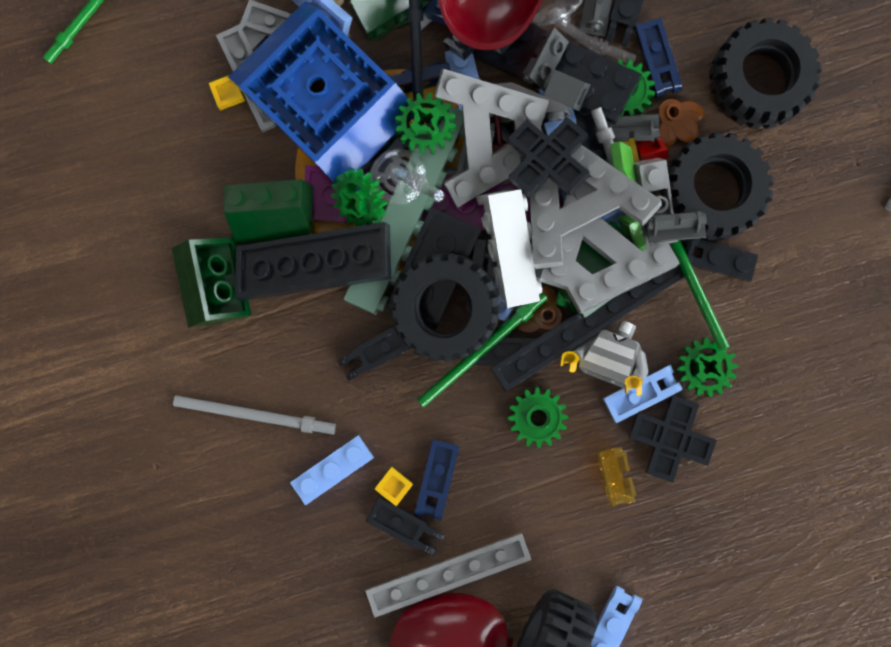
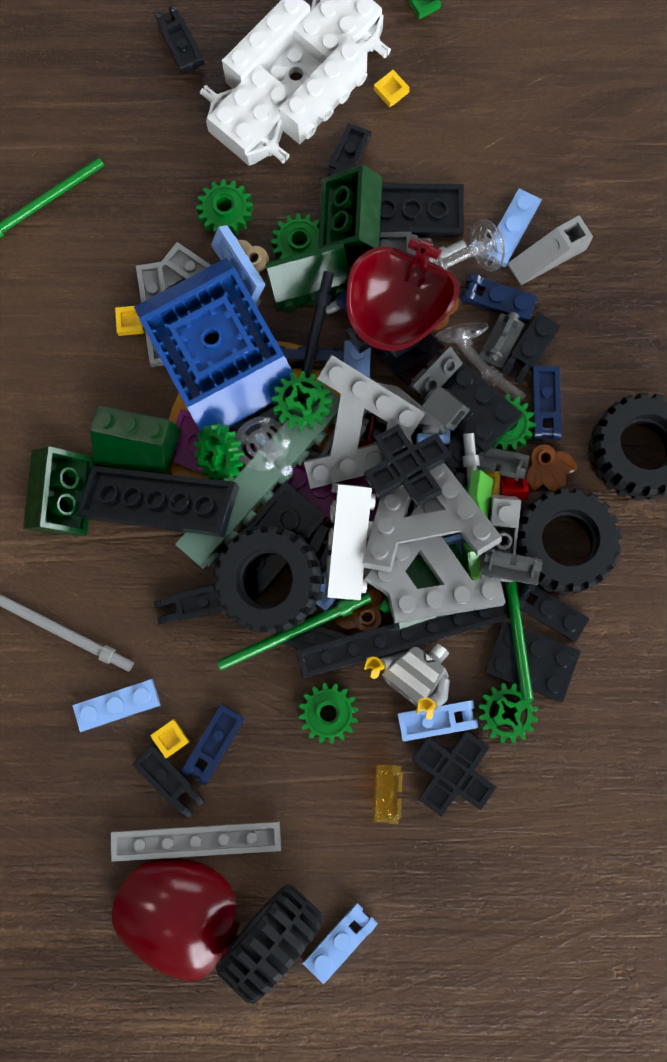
camera: 20 degrees right, 5 degrees down
none -> black plate [484,621,581,703]

